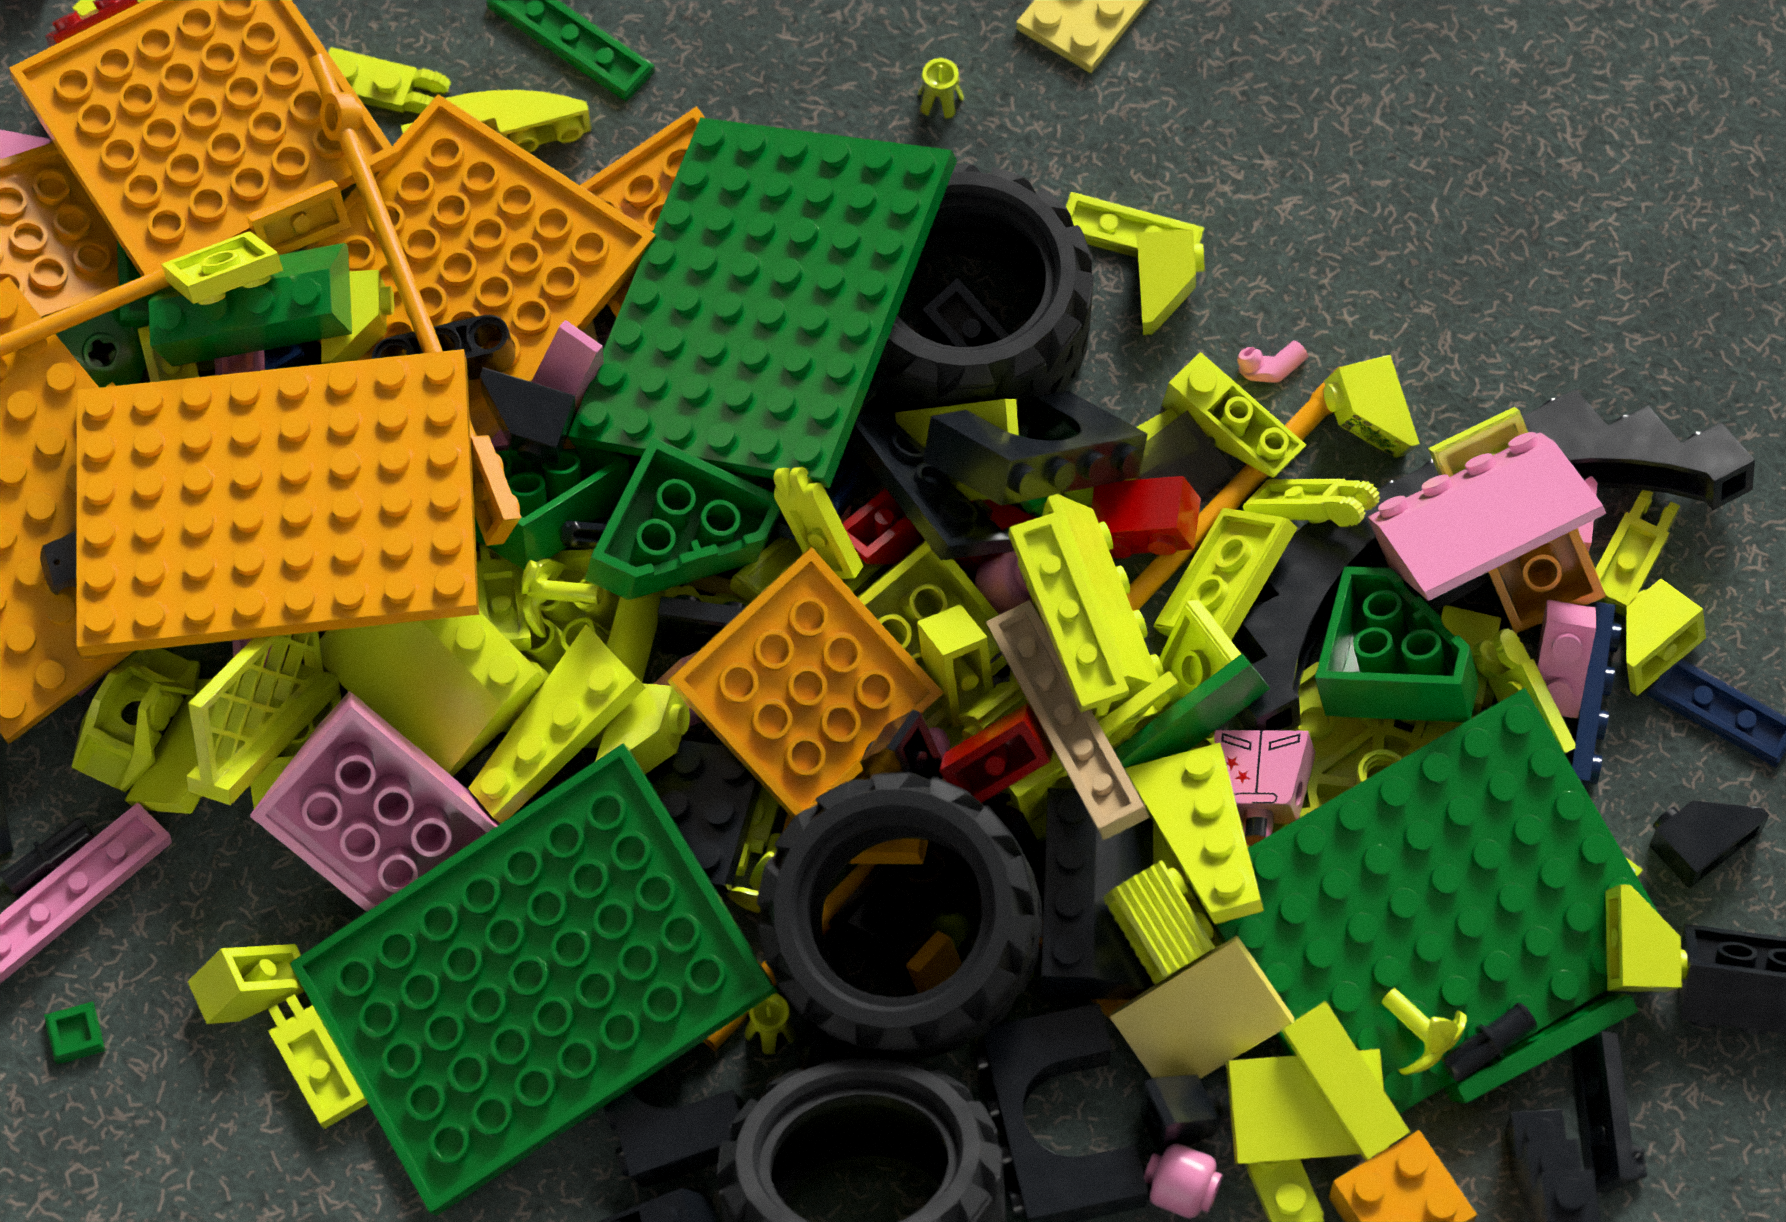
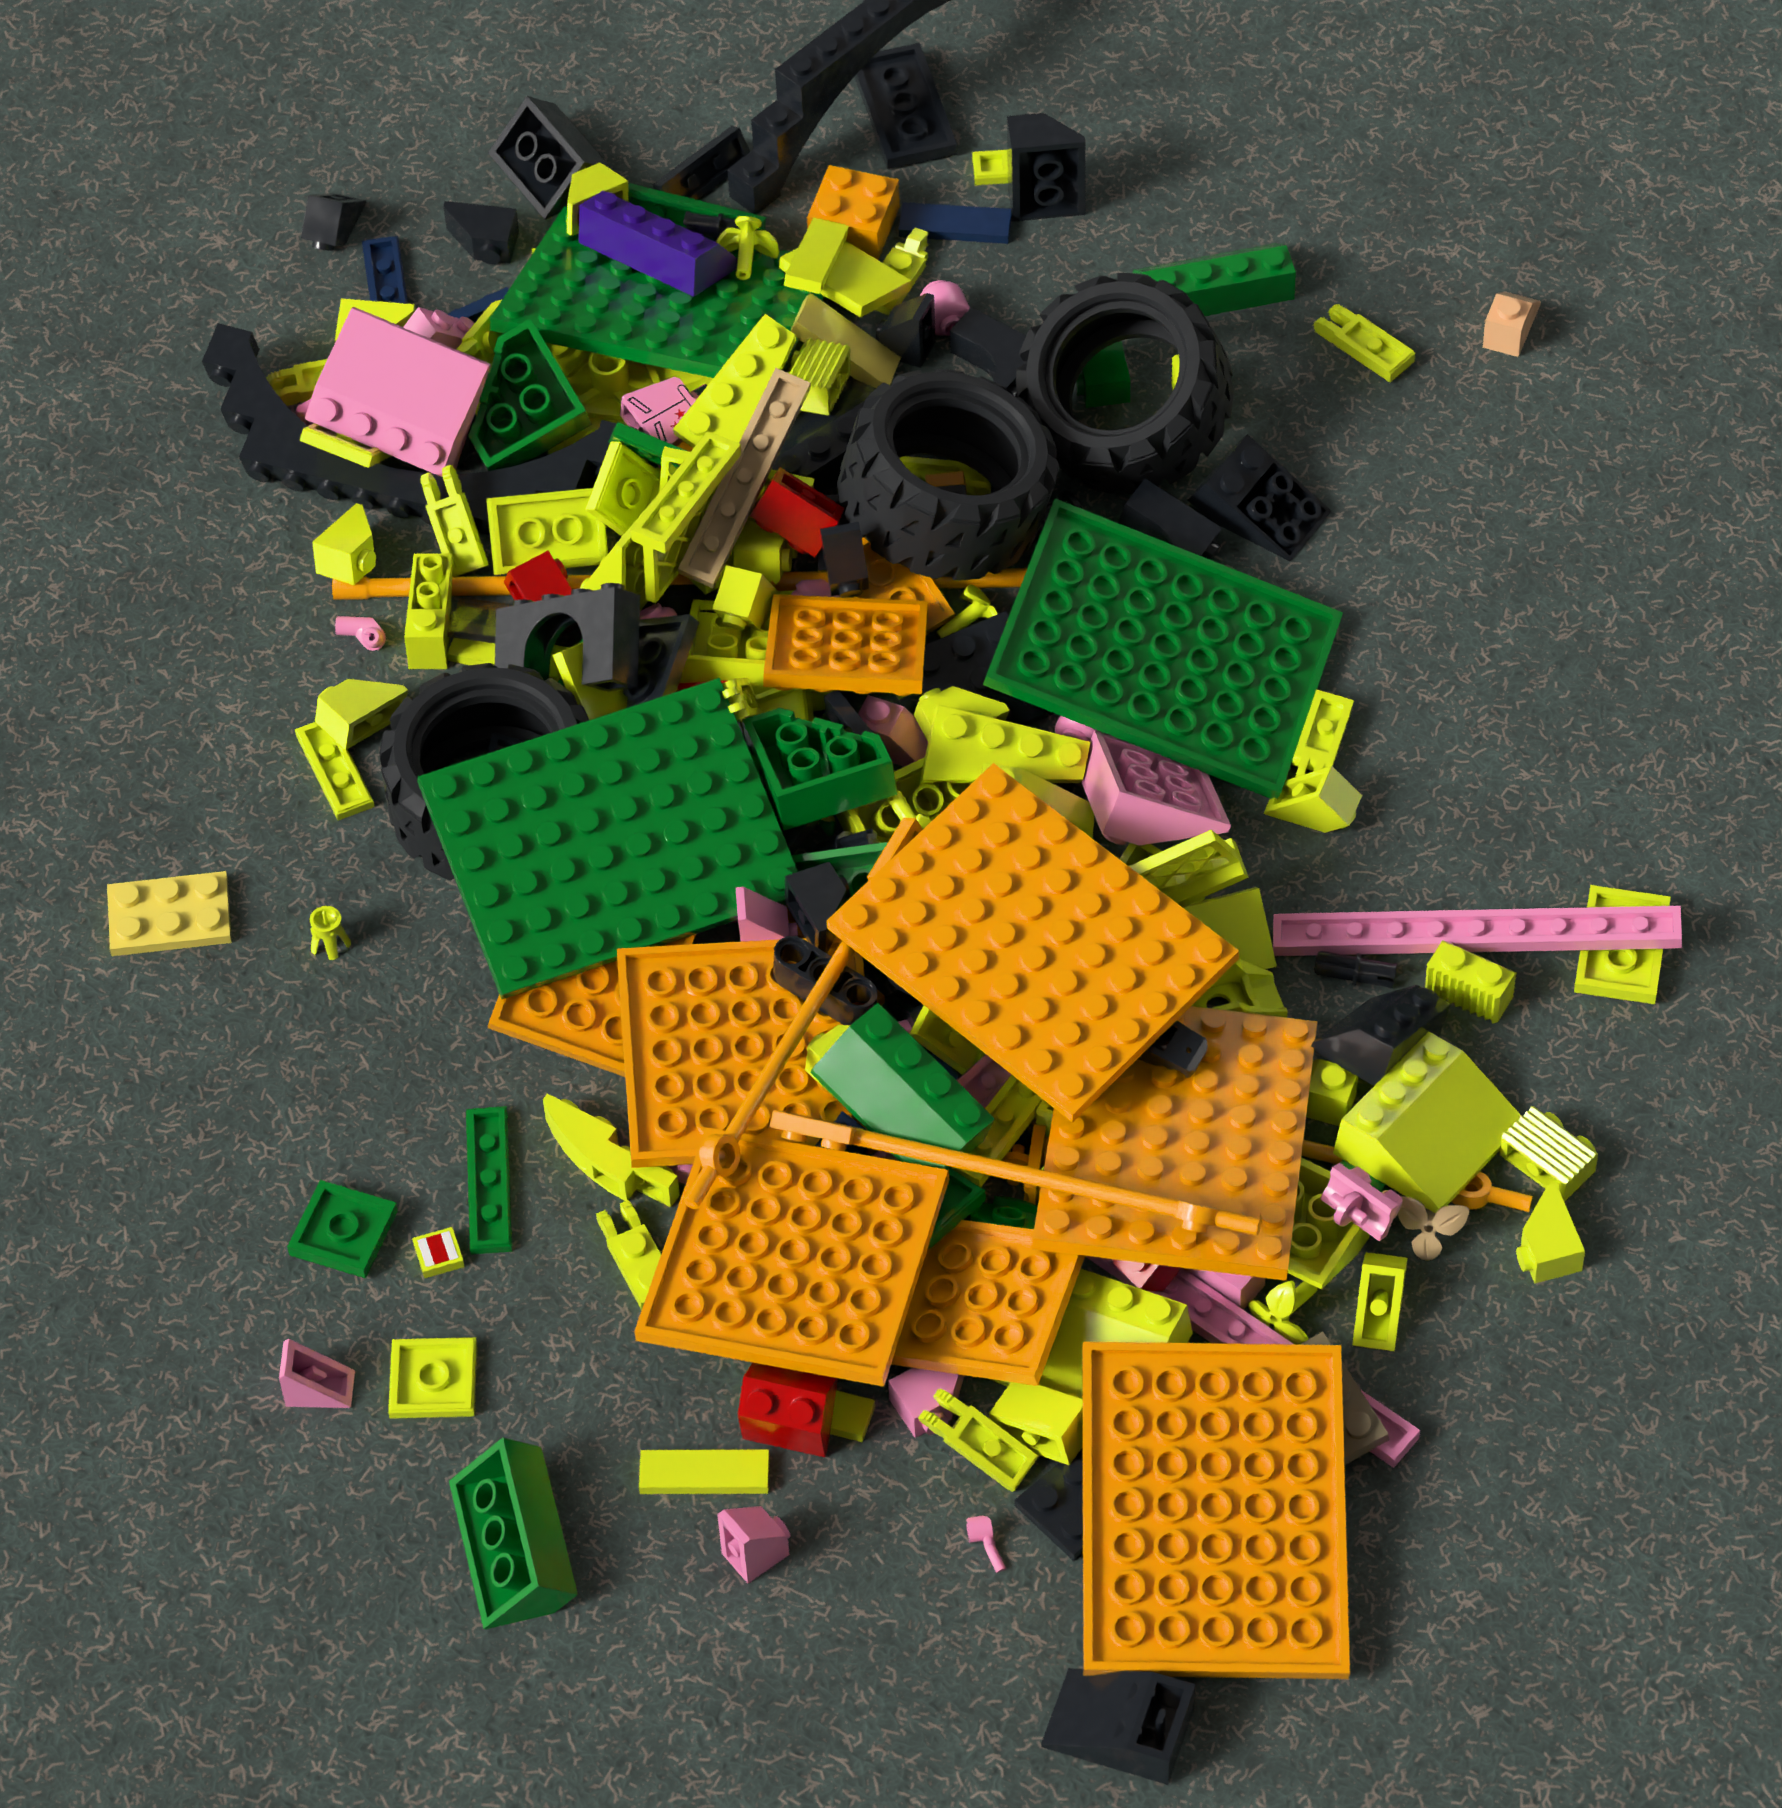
camera: 130 degrees left, 10 degrees down
green tile [44,1001,106,1065] -> none
neon yellow plate [161,231,283,305] -> none
none -> dark purple slope [579,190,738,297]

